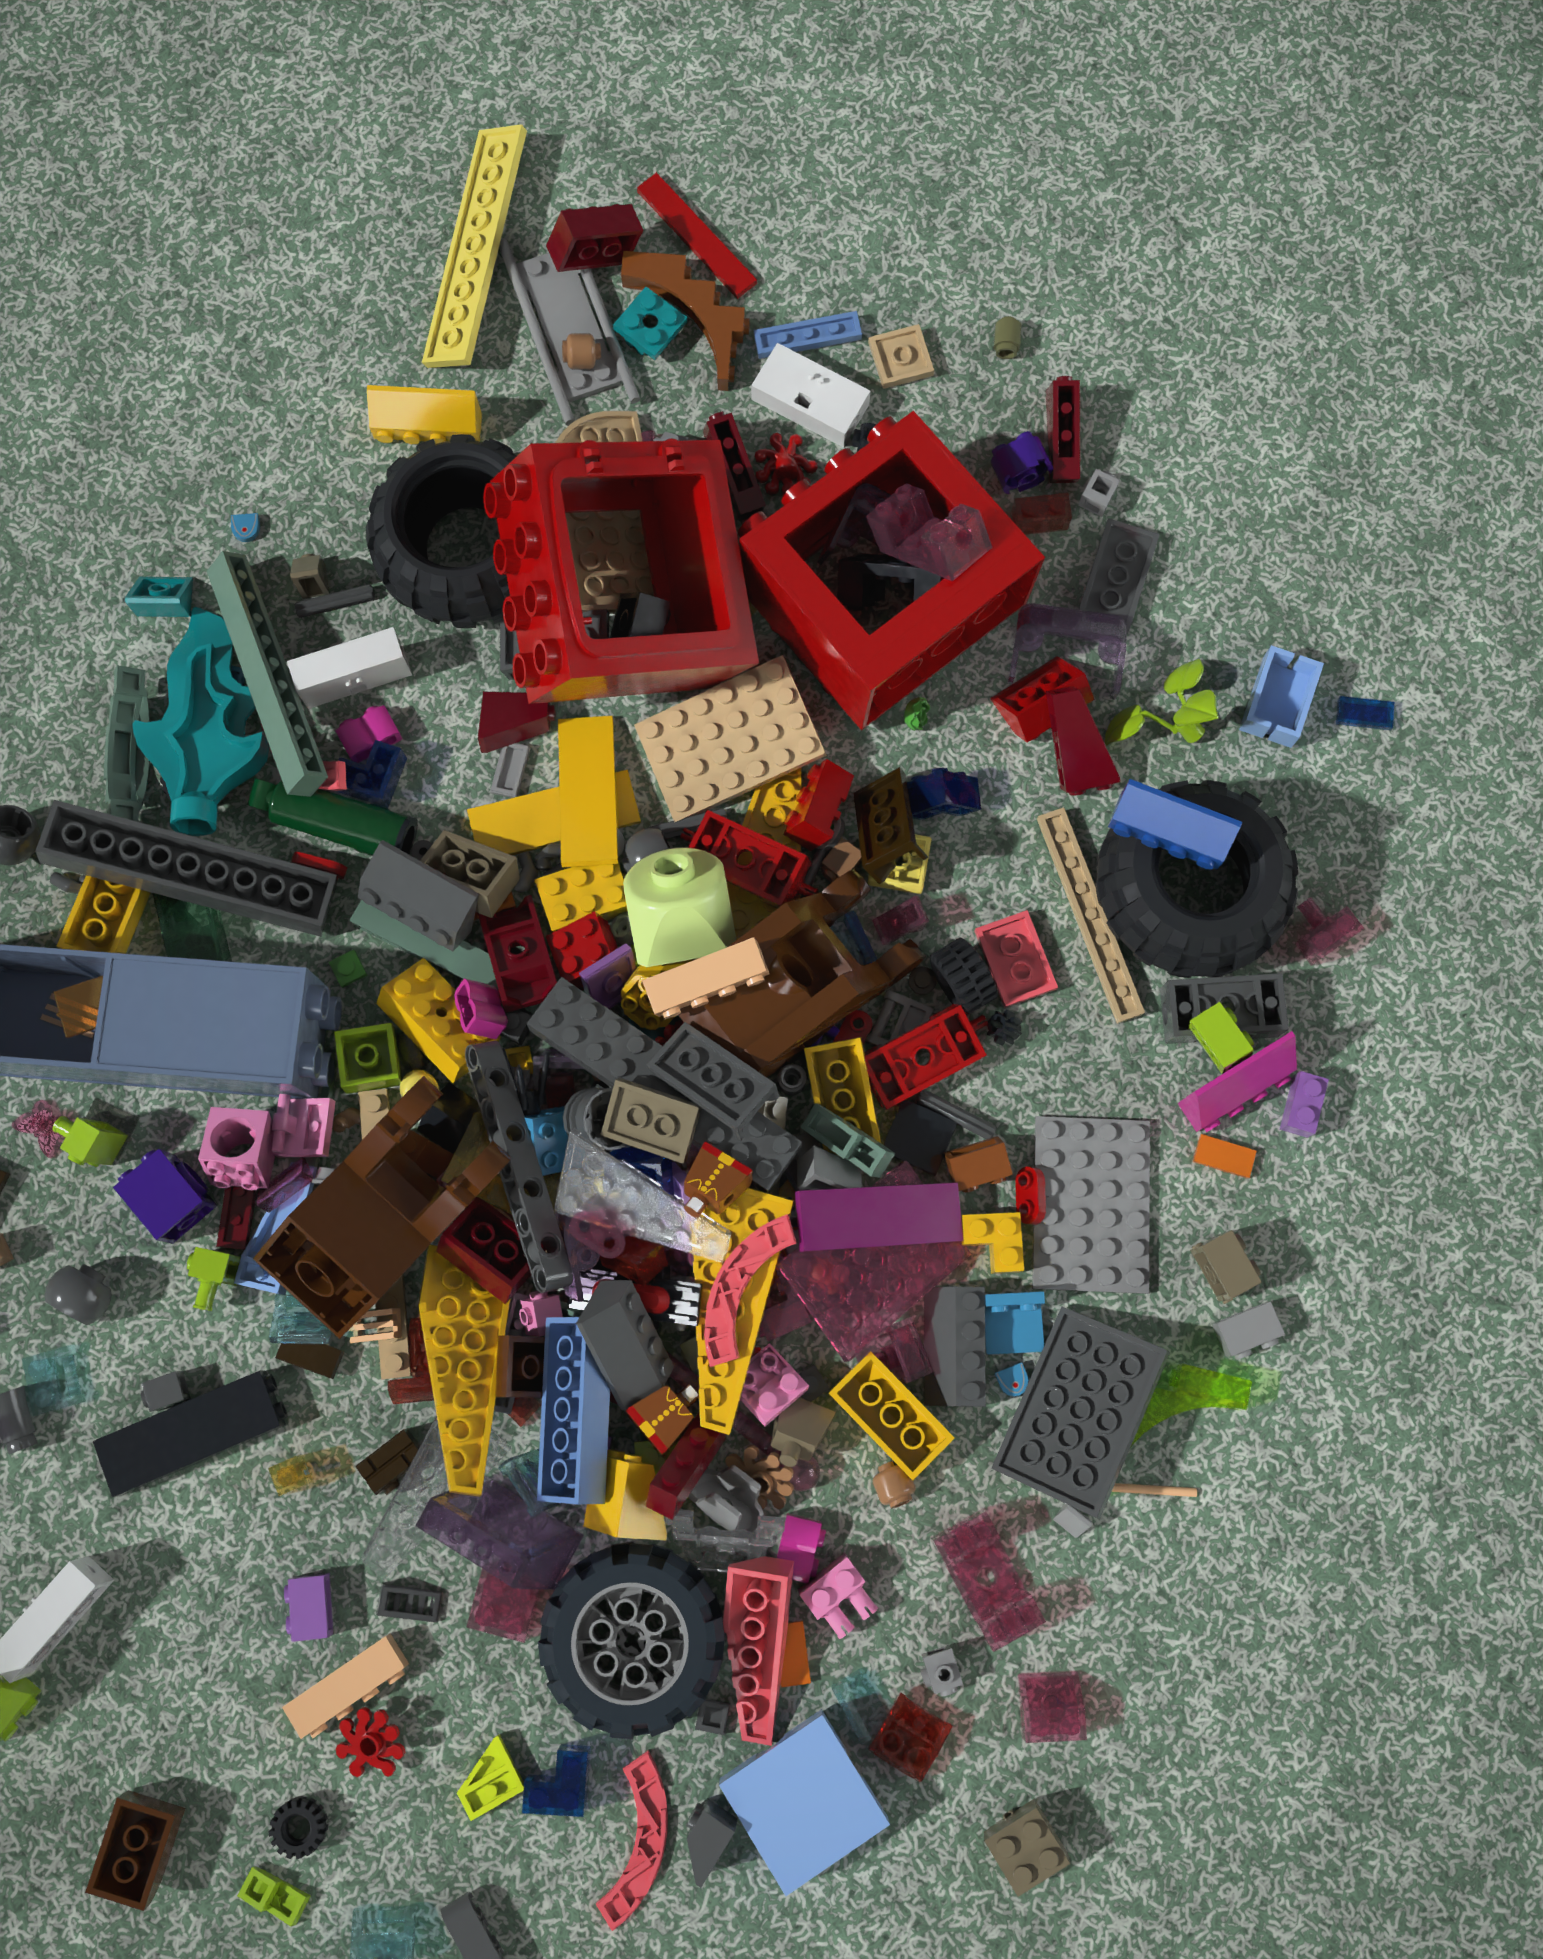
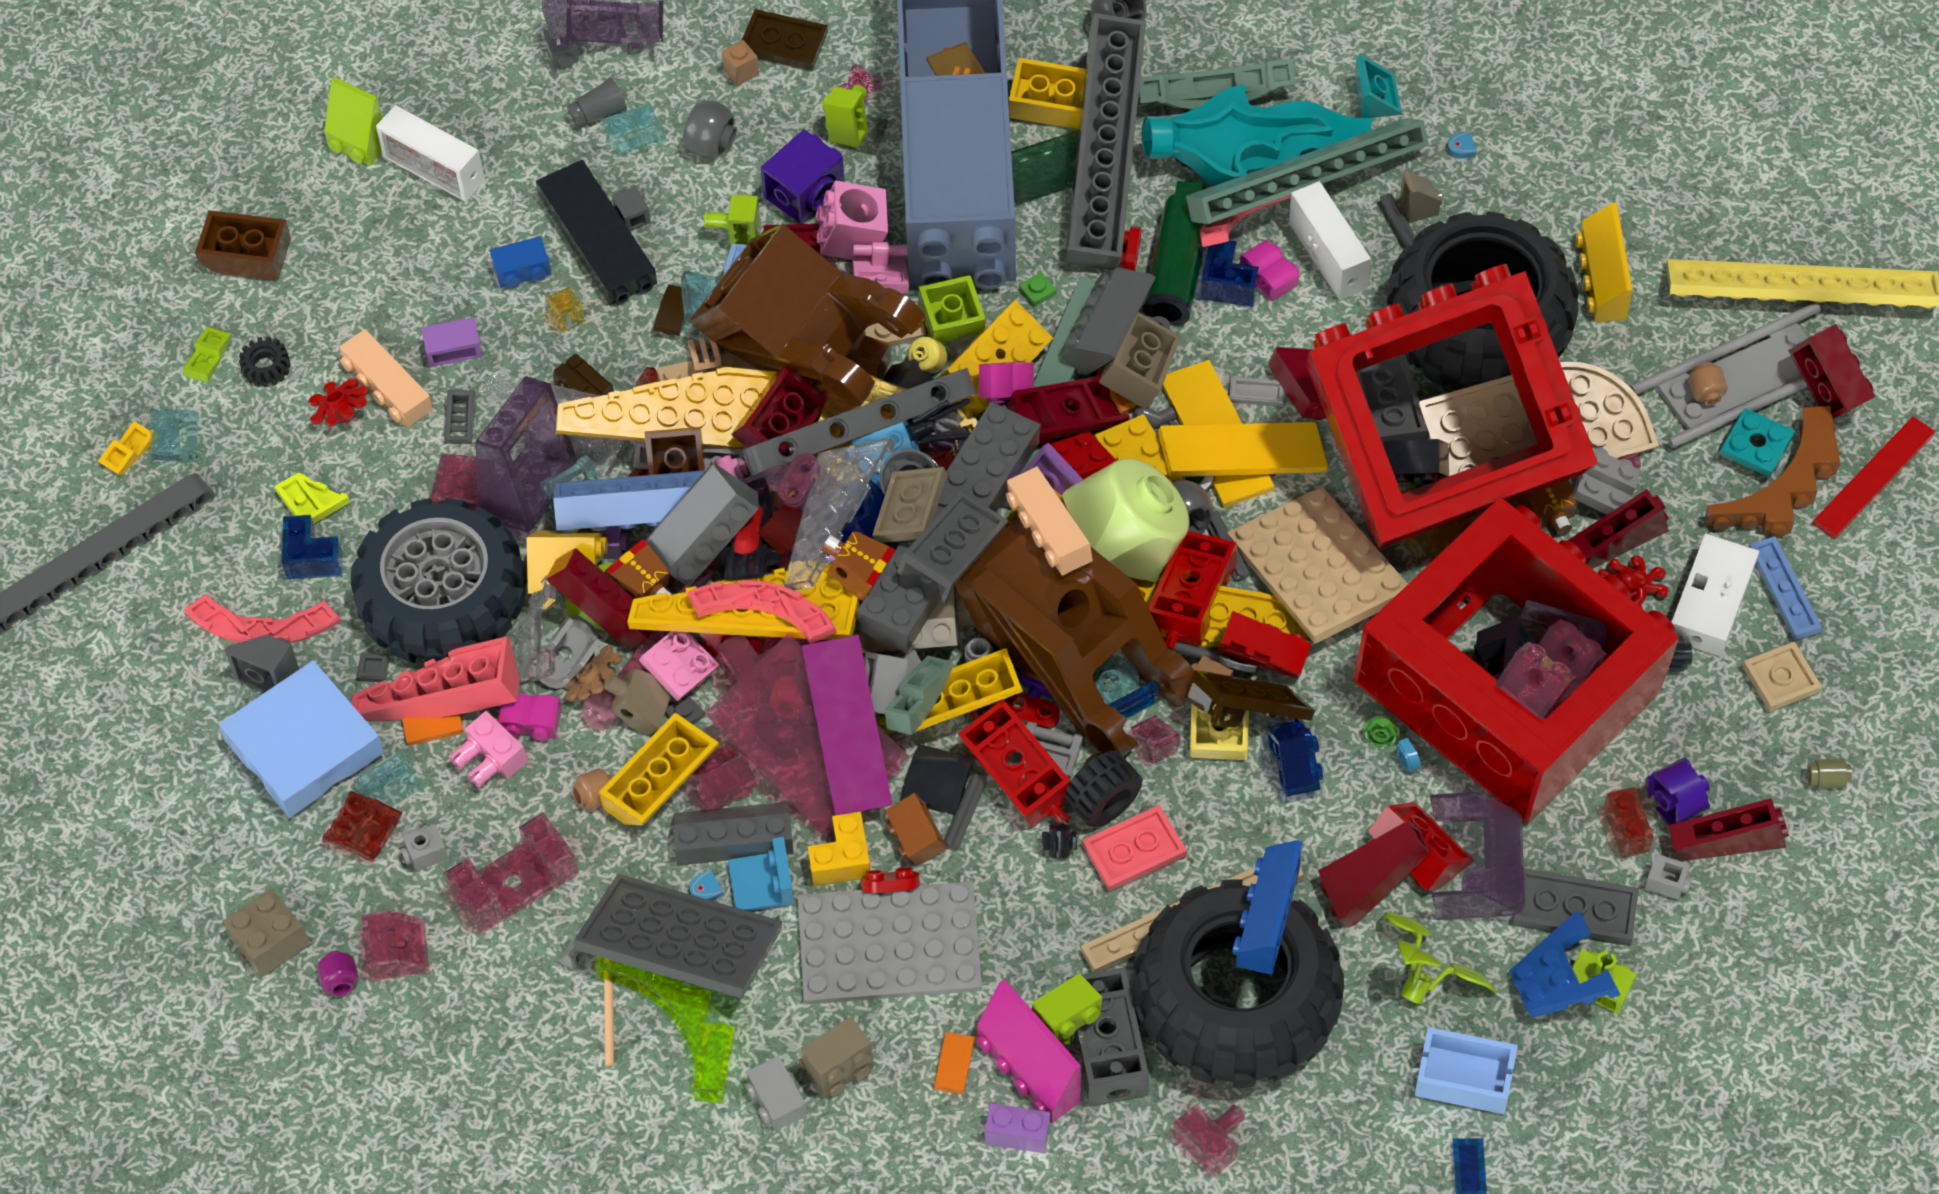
camera: 85 degrees right, 20 degrees down
none -> magenta head [317,951,359,996]
none -> blue brick [489,236,552,288]
none -> dark azure tile [1396,738,1421,773]
none -> blue wing [1509,910,1621,1018]
none -> lime brick [1573,949,1637,1014]

